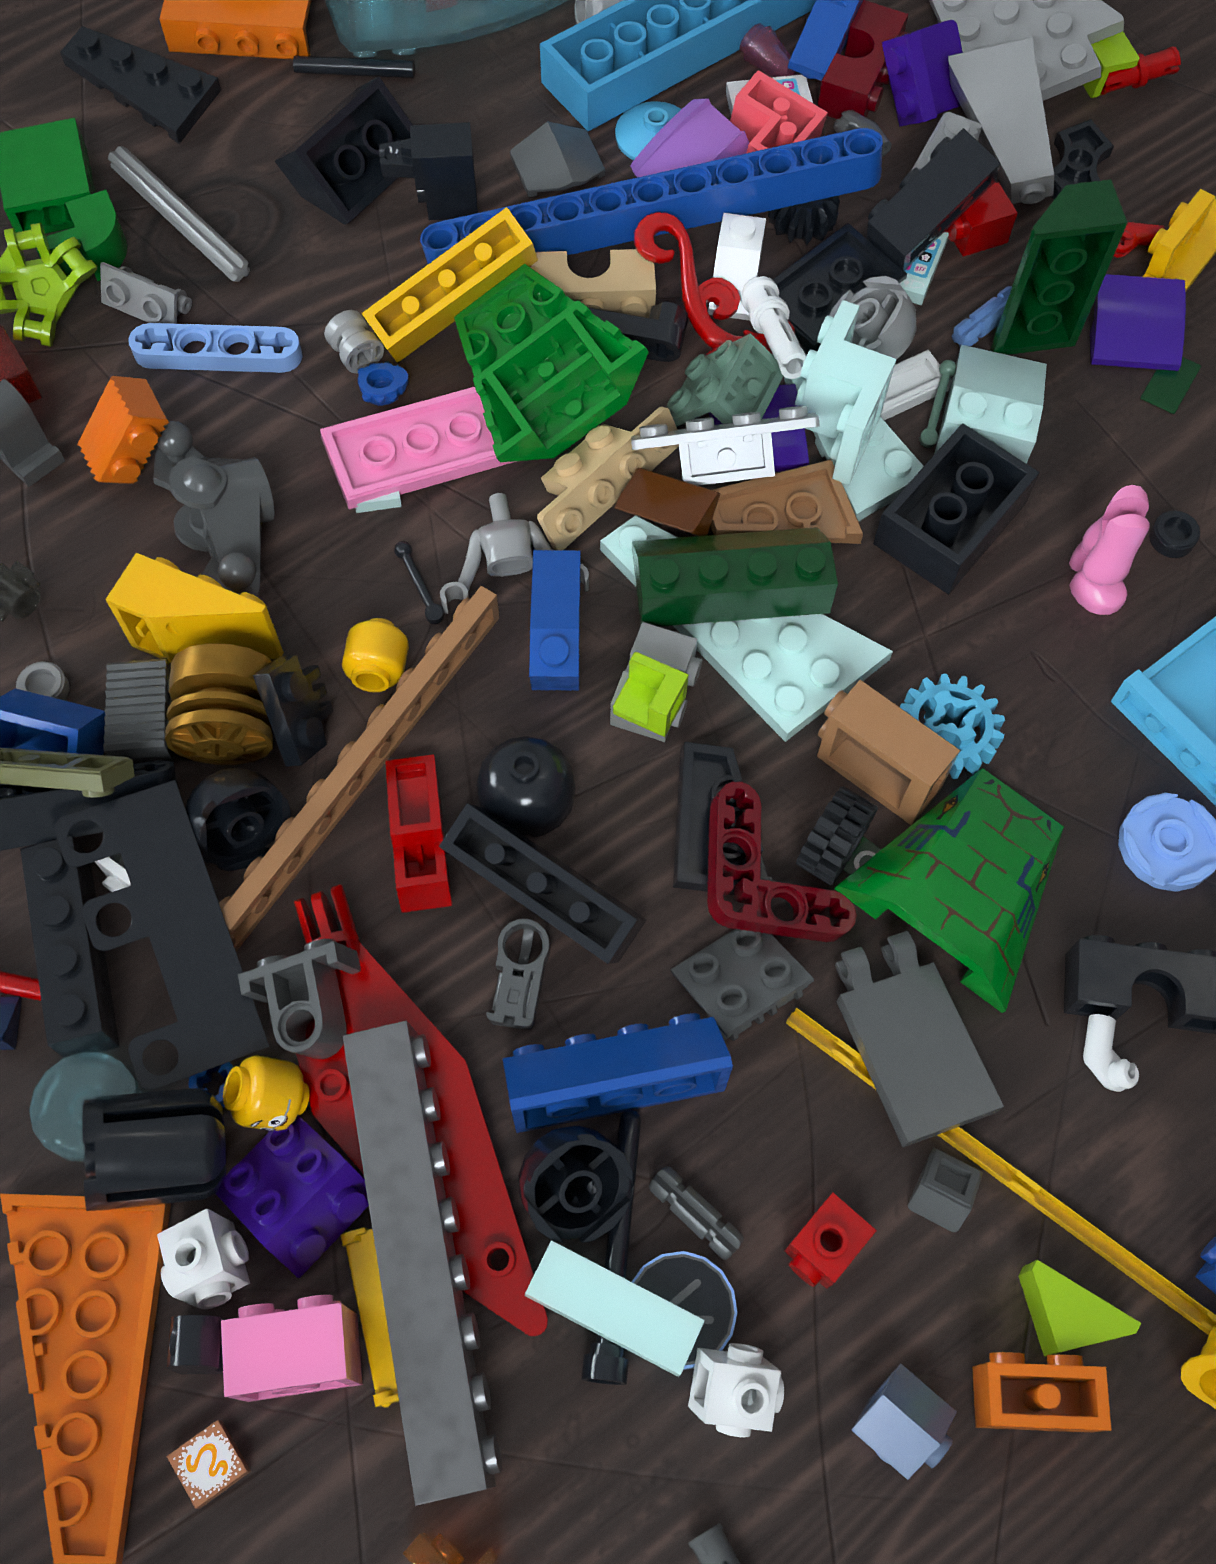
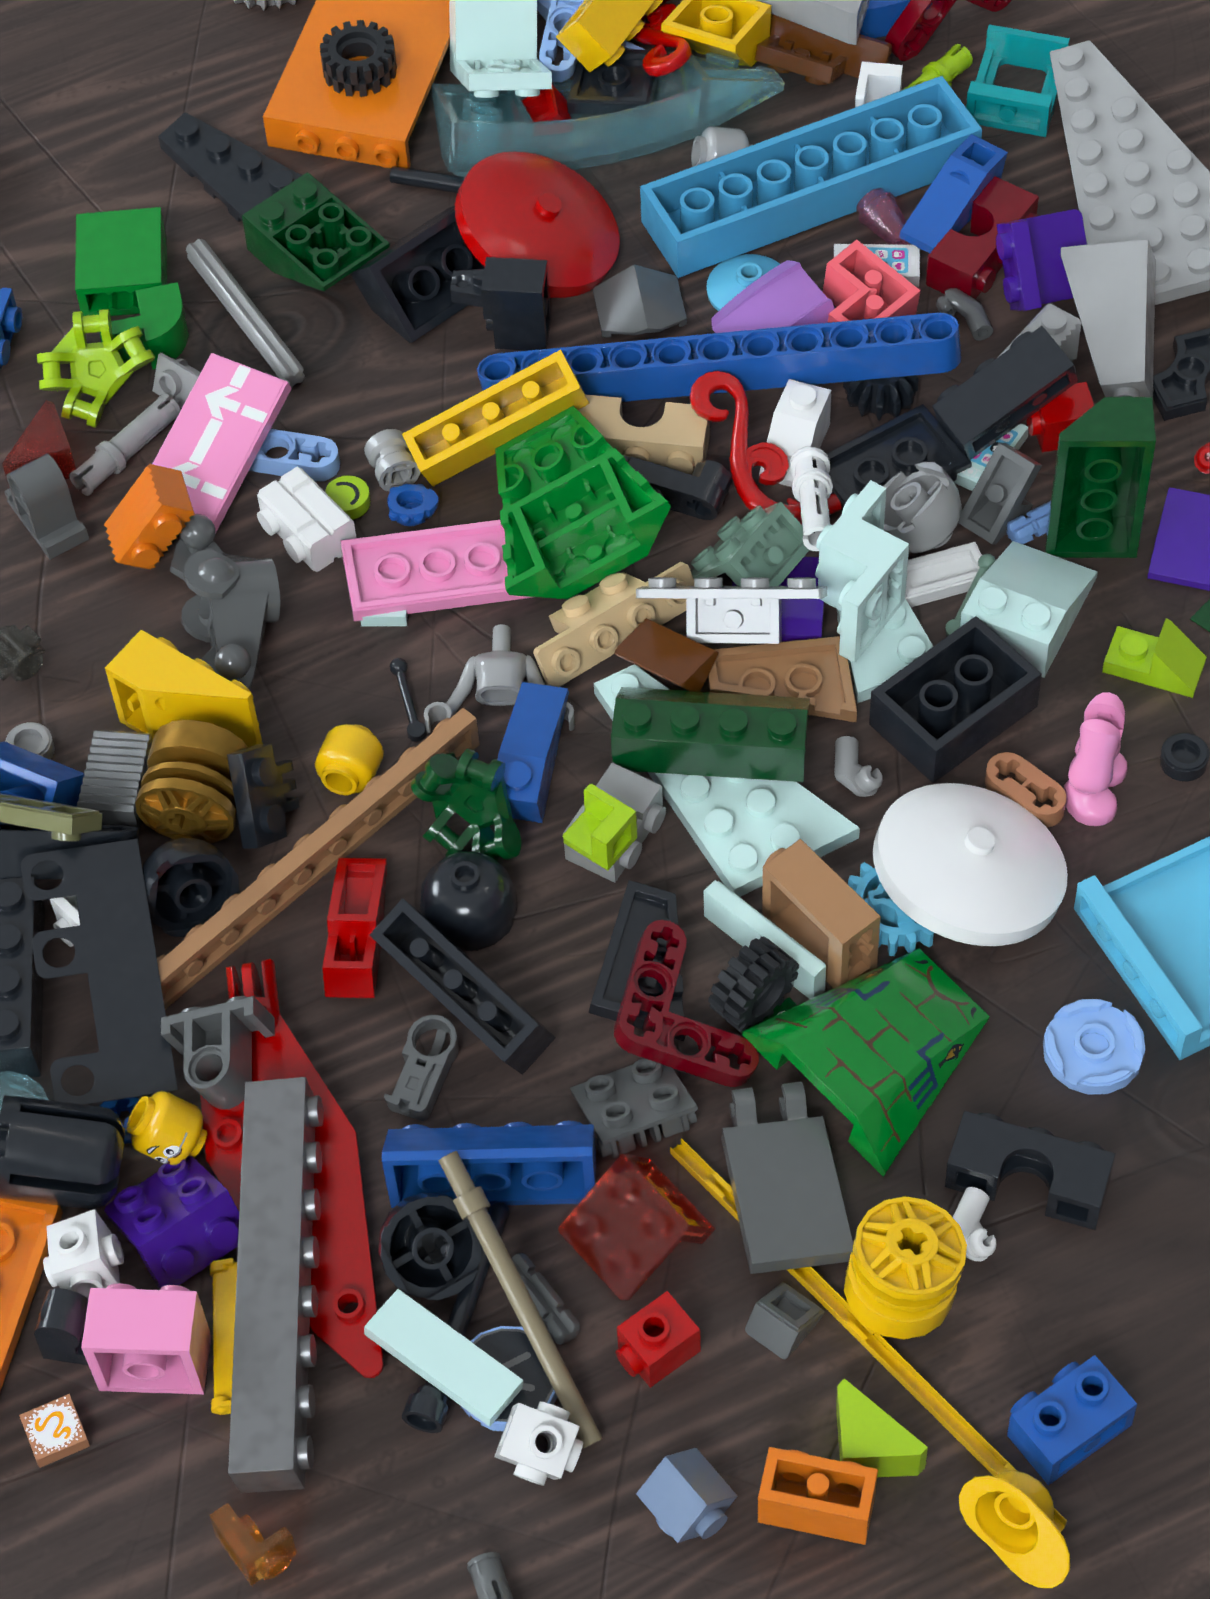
camera: 15 degrees right, 10 degrees down
none -> light grey pin [69,394,181,496]
none -> bright pink tile [153,353,292,534]
none -> dark green slope [242,172,390,291]
none -> white brick [257,466,356,572]
none -> lime tile [325,476,371,520]
none -> dark green piece [411,749,522,861]
none -> dark tan bar [438,1151,603,1448]
none -> red dish [455,151,620,298]
none -> clear red bracket [558,1153,715,1300]
none -> light aqua tile [704,880,826,999]
none -> light grey arm [834,736,883,797]
none -> yellow wheel [844,1196,967,1339]
none -> white dish [873,783,1068,946]
none -> dark grey slope [958,442,1042,544]
none -> nougat beam [985,752,1067,828]
none -> lime slope [1102,618,1207,698]

